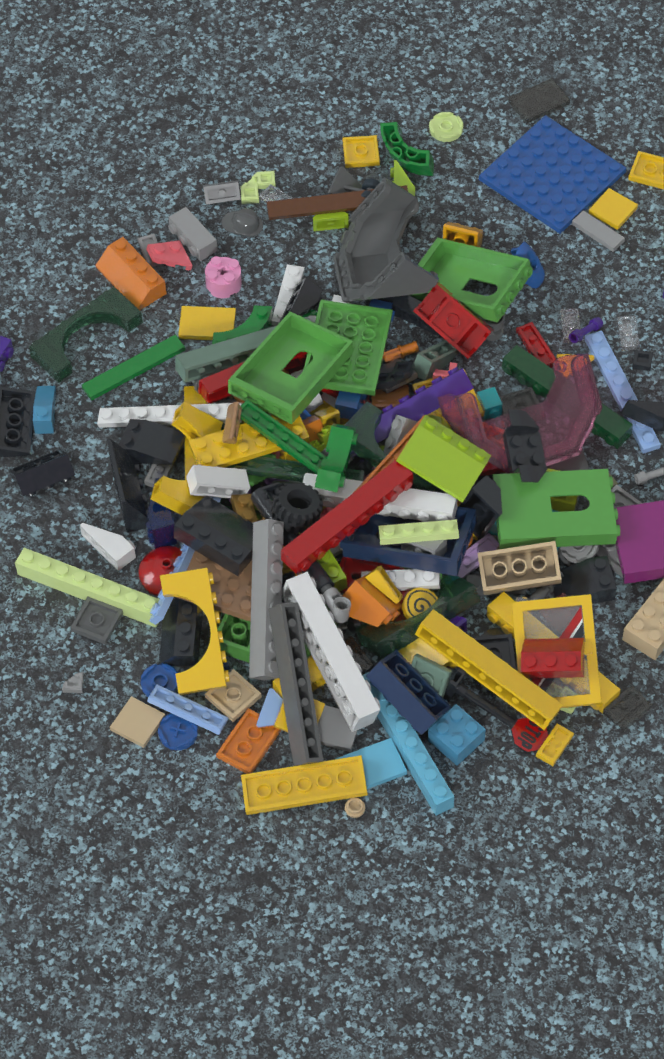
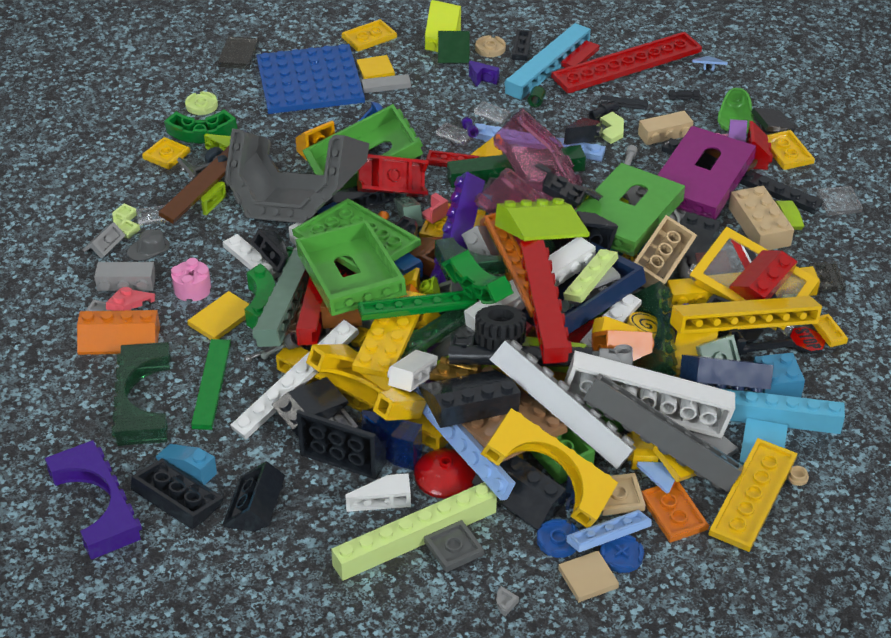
camera: 55 degrees left, 15 degrees down
medium nougat slope [222,402,242,444] -> none

